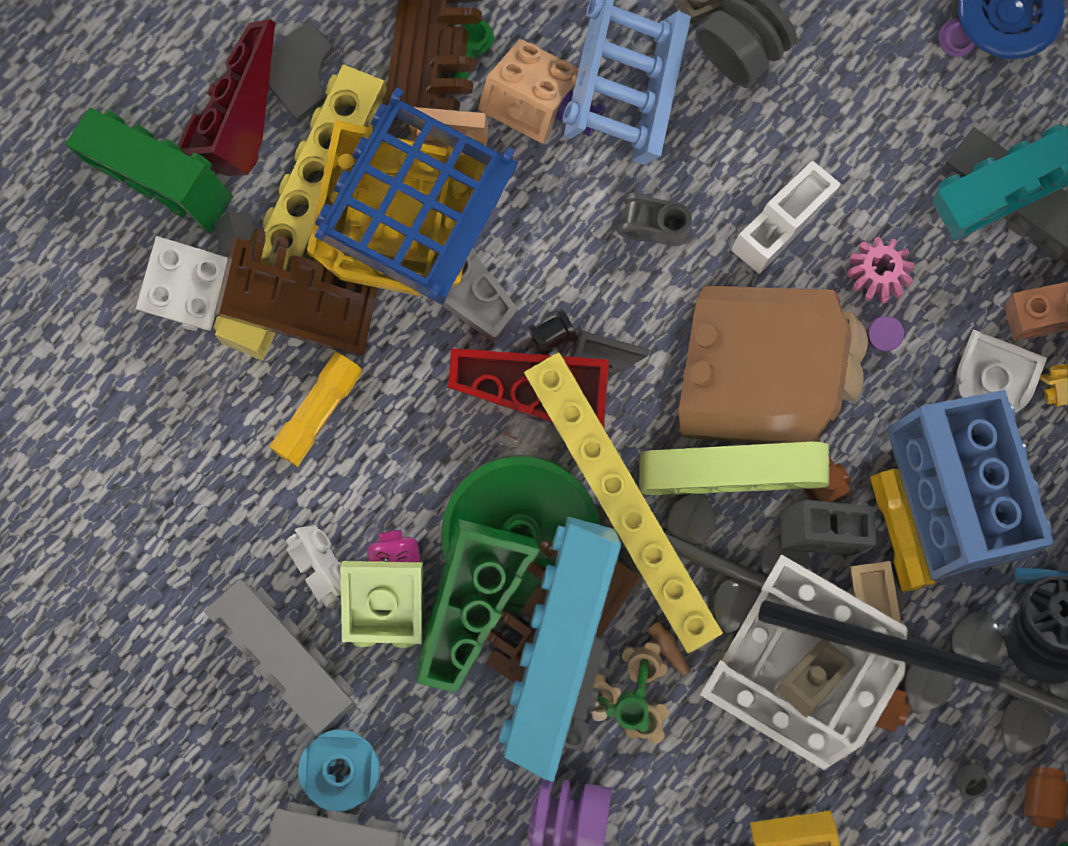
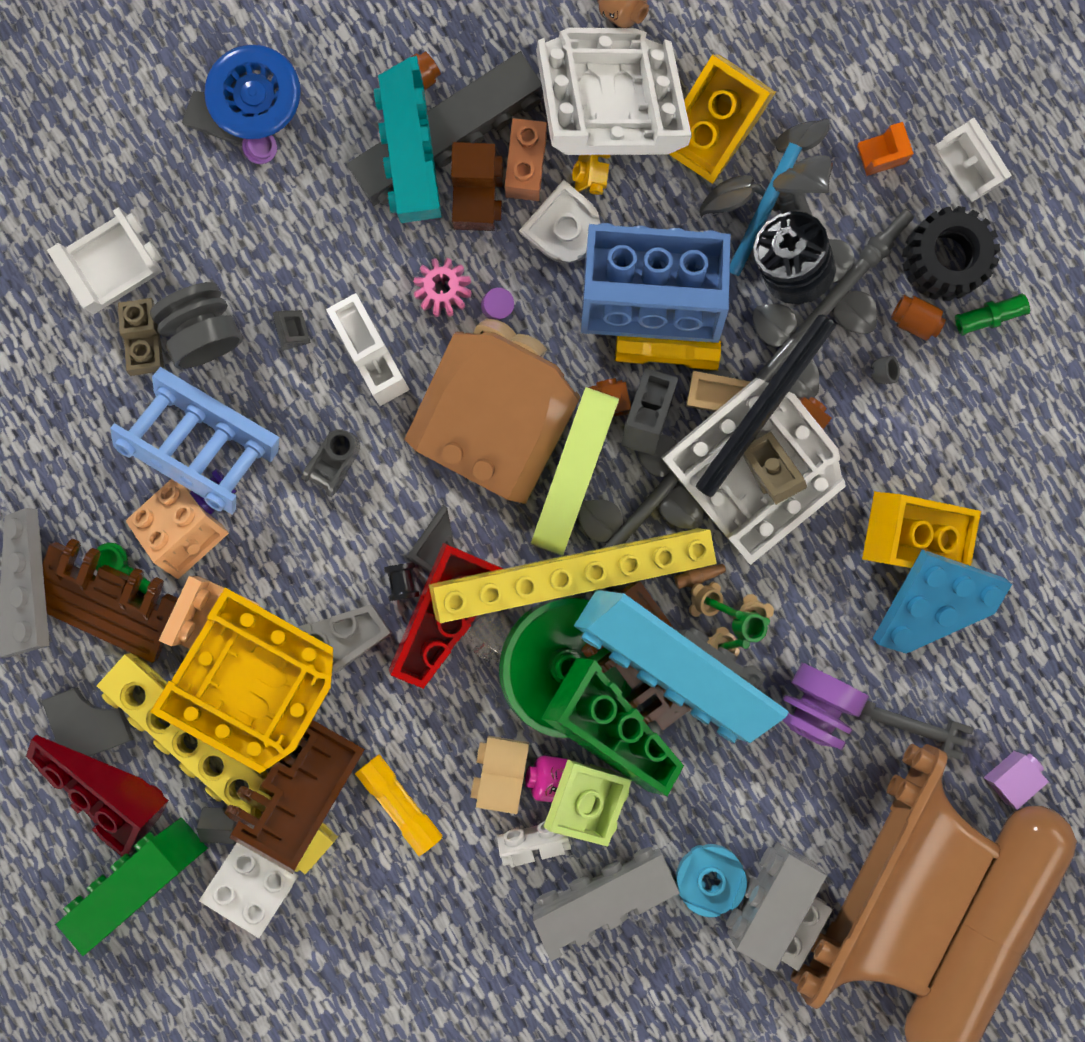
camera: 80 degrees left, 10 degrees up
blue window [315,87,518,305] -> none
none -> dark grey slope [273,310,311,351]
none -> reddish brown brick [451,142,503,231]
none -> tan brick [470,735,529,814]

